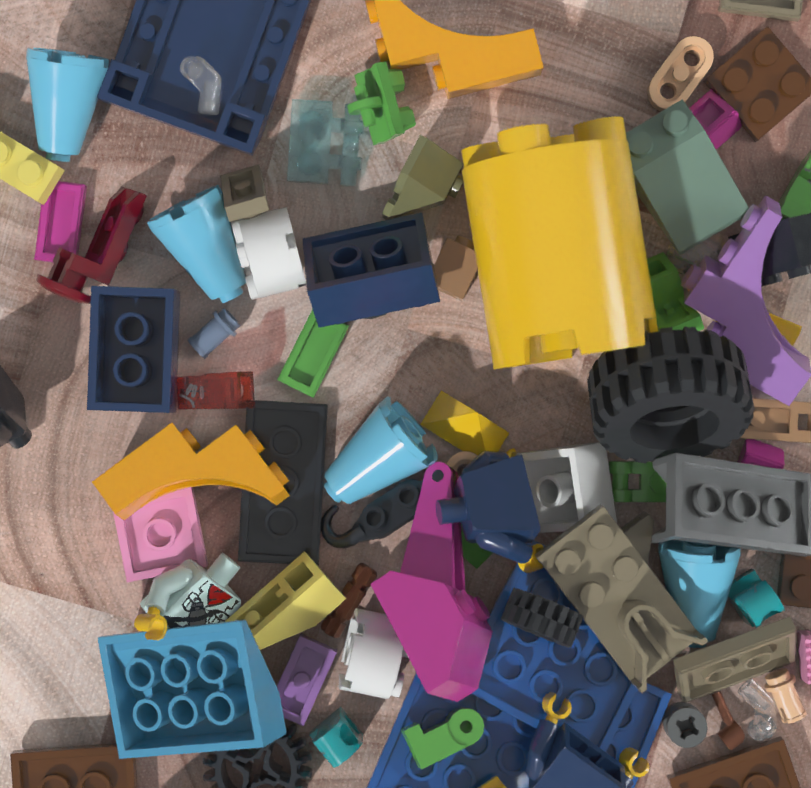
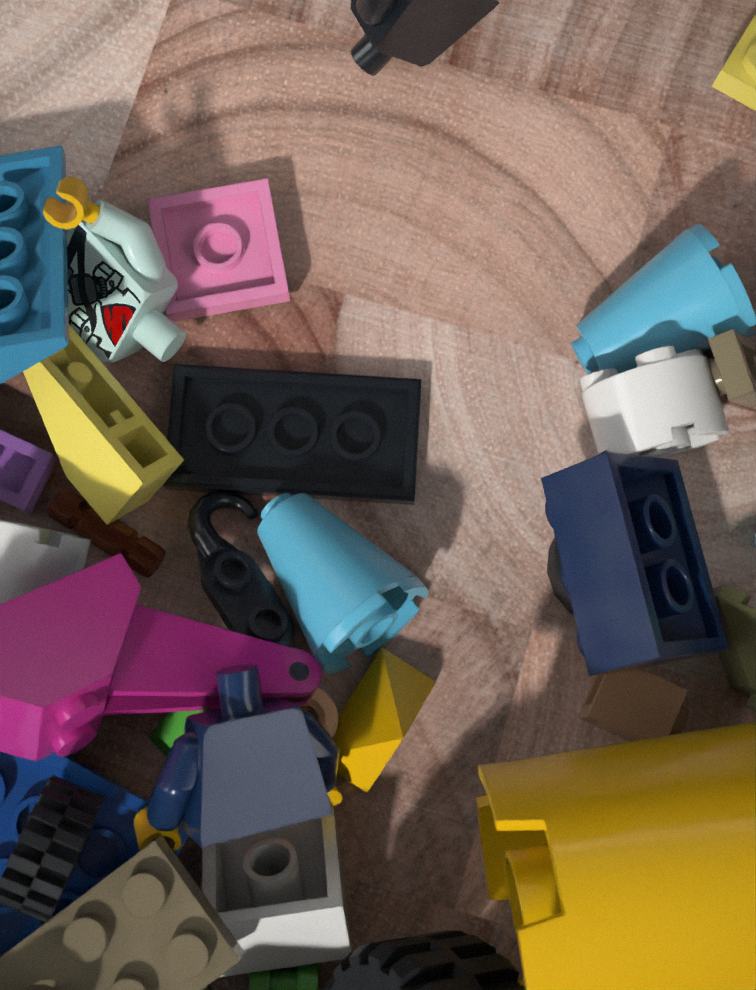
camera: 90 degrees right, 10 degrees down
dark pink tile [34,181,87,263] -> none
dark red piece [36,187,147,304] -> none
dark blue brick [87,286,180,413] -> none
light orange arch [92,423,290,520] -> none
clear red leg [176,371,255,410] -> none
sand blue pin [188,308,240,359] -> none
bright green tile [277,309,349,398] -> none

